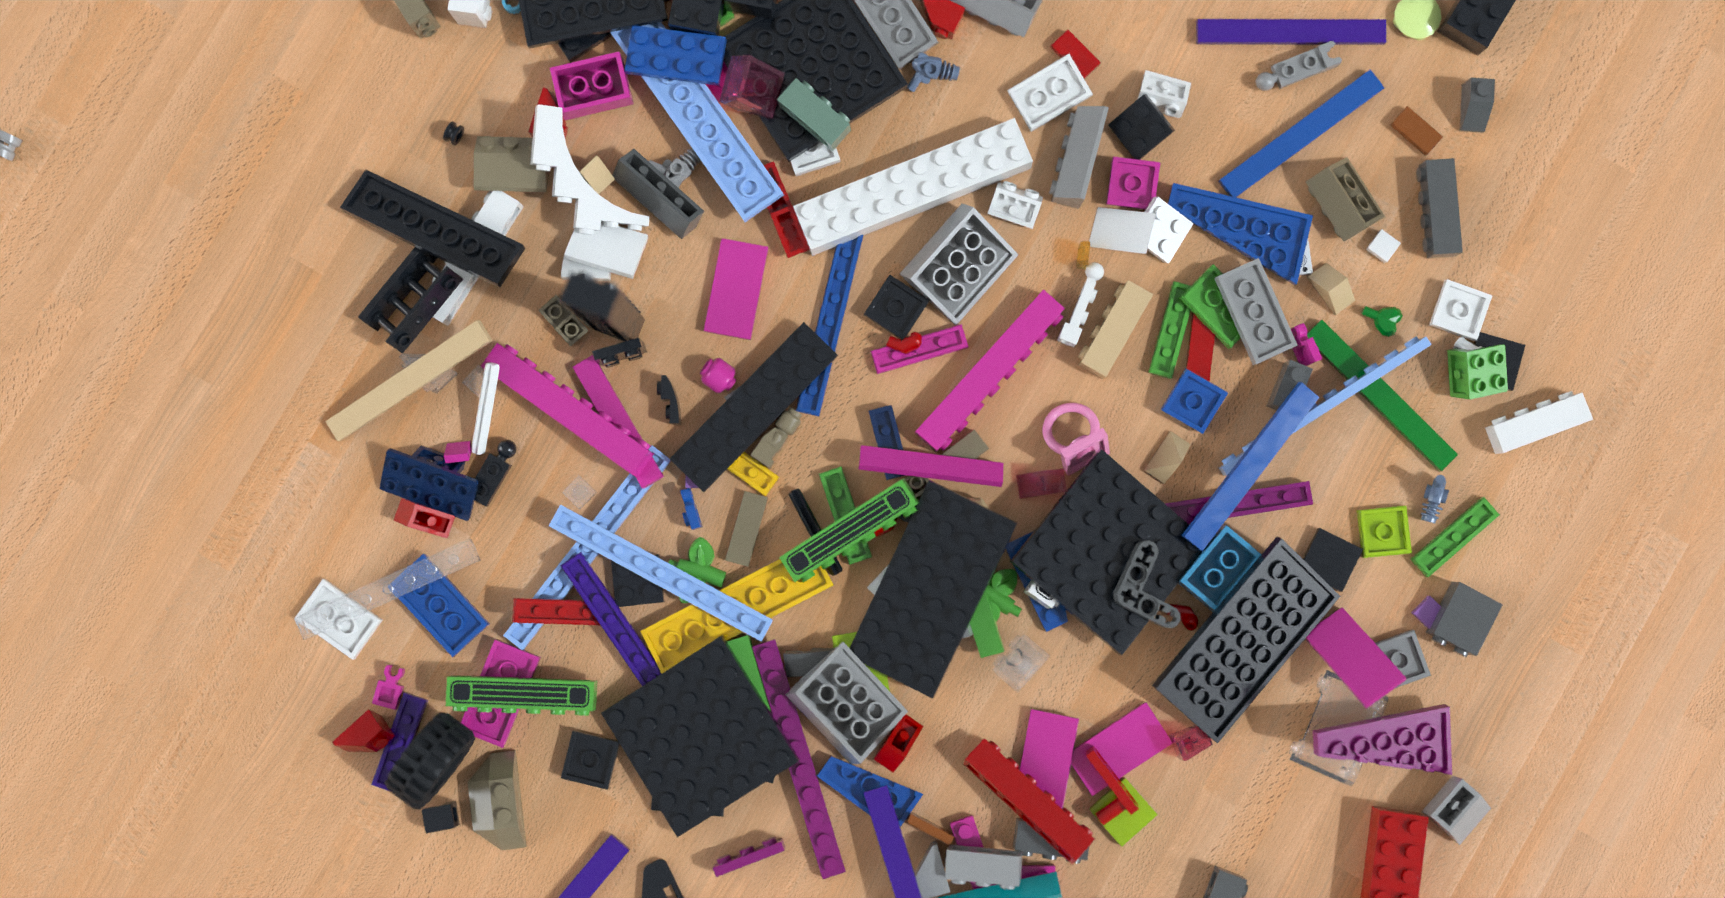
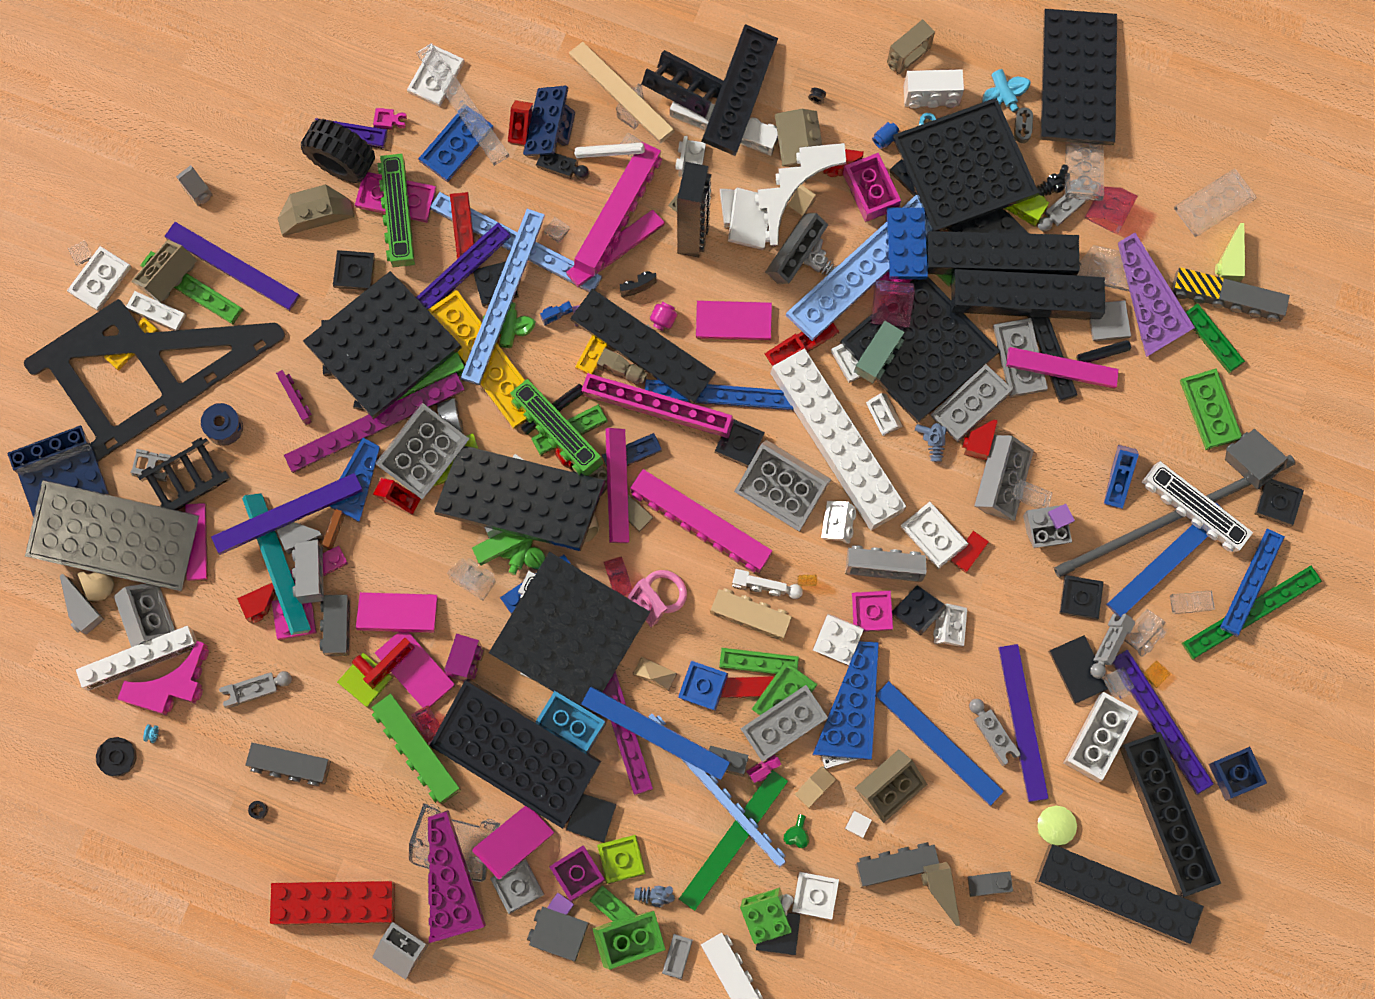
camera: 80 degrees right, 10 degrees down
red slope [332,709,395,752] -> none
black panel [422,801,460,833] -> none
dark pink tile [444,441,472,463] -> none
black plate [592,338,647,368] -> none
dark tan tile [725,491,768,567] -> none
dark pink tile [870,324,968,375] -> none
red arm [886,332,922,354] -> none
red brick [963,738,1095,865] -> none
white sticker [1088,207,1156,254] -> none
dark grey beam [1113,540,1180,628] -> none
red arm [1166,603,1199,631] -> none
dark orange tile [1390,106,1443,156] -> none
none -> bright green brick [371,693,461,804]
none -> magenta brick [444,633,484,682]
none -> magenta brick [549,845,605,902]
none -> dark pink brick [581,373,734,438]
none -> bright green slope [592,911,666,970]
none -> light grey tile [662,934,693,979]
none -> white bracket [675,136,706,177]
none -> white slope [866,393,902,436]
none -> blue brick [872,122,900,149]
none -> dark tan slope [921,862,960,926]

